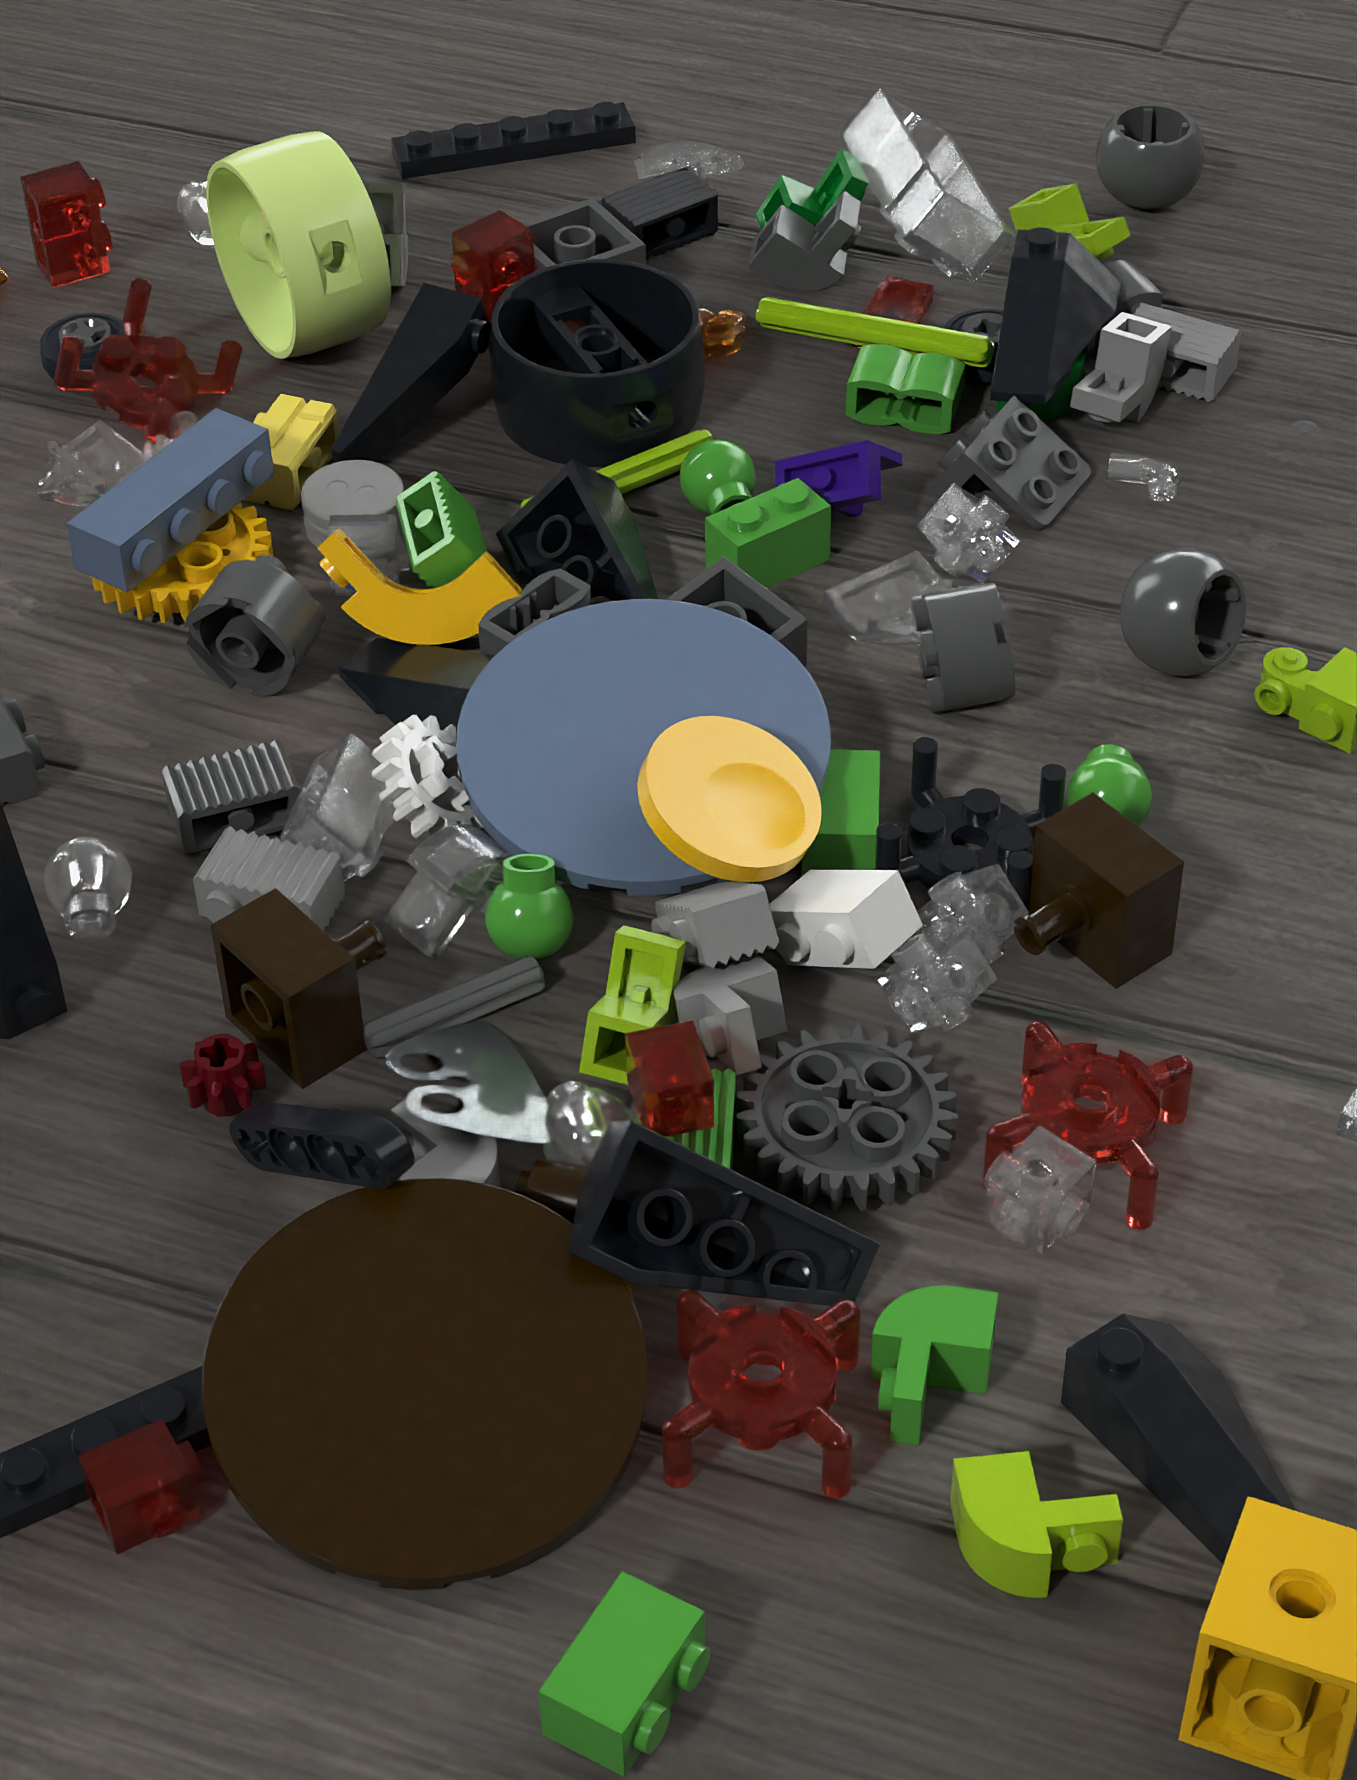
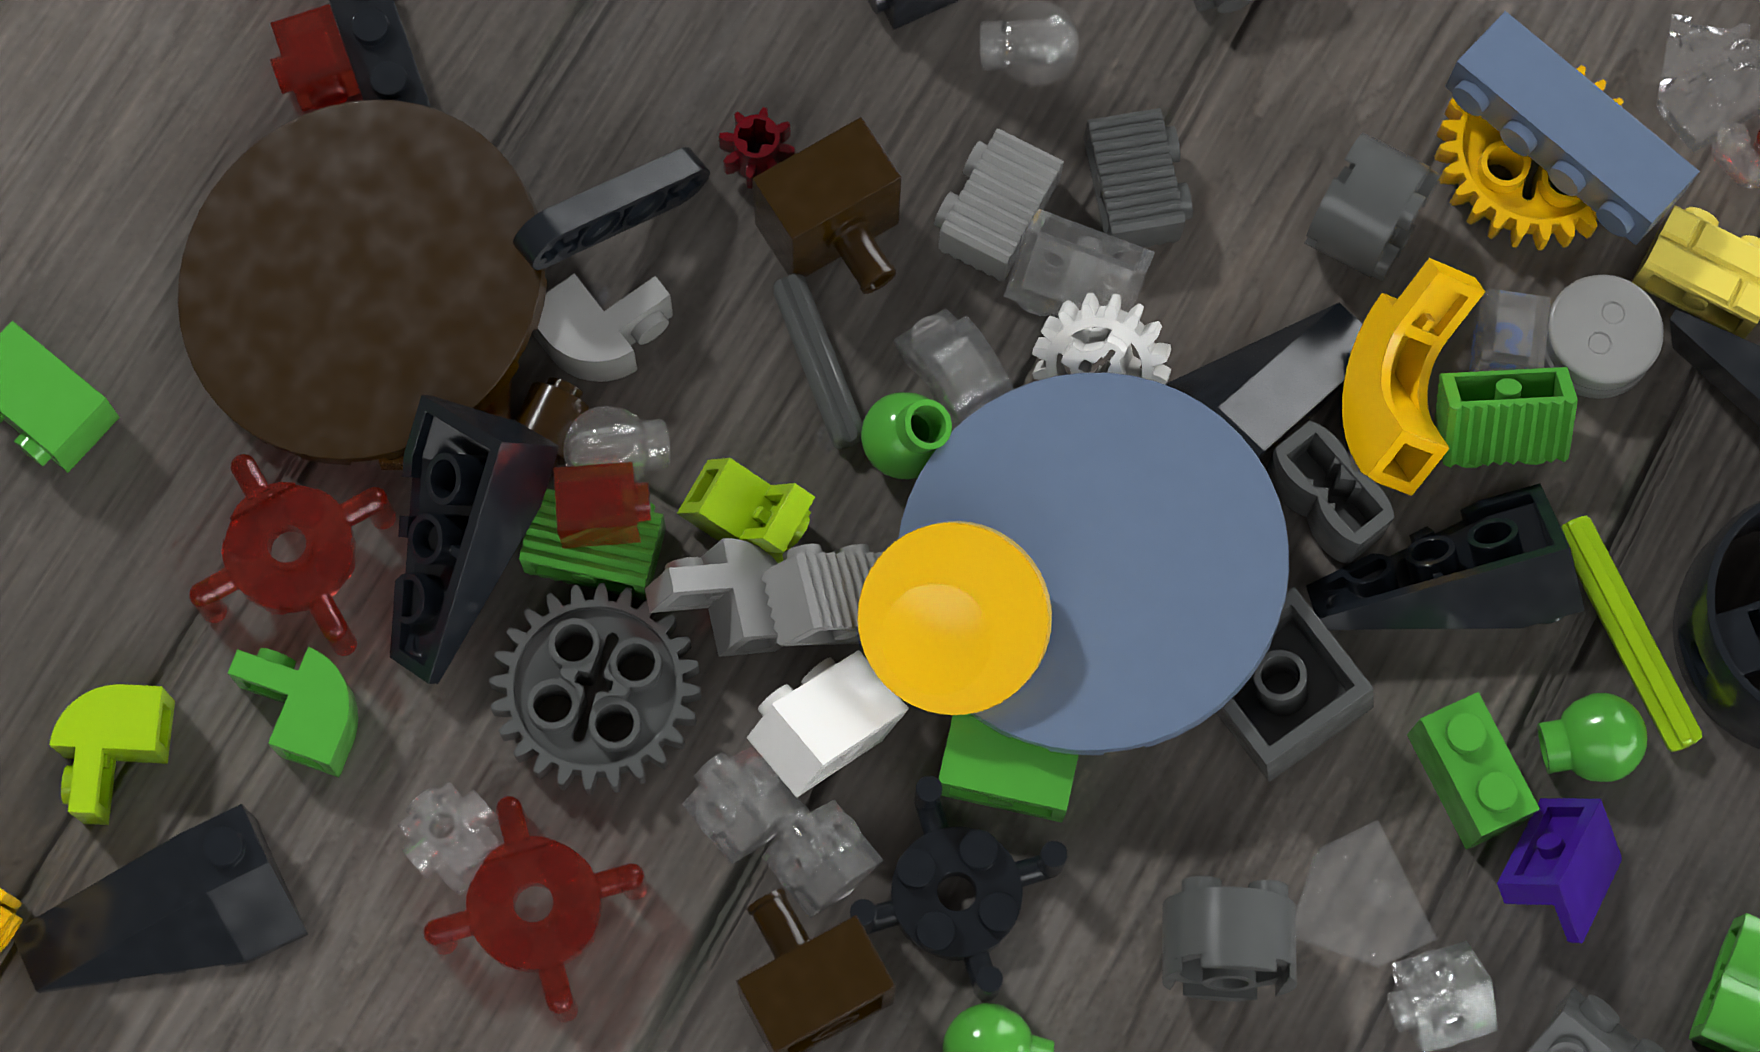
camera: 95 degrees right, 30 degrees up
clear piece [385,1020,555,1144] -> none

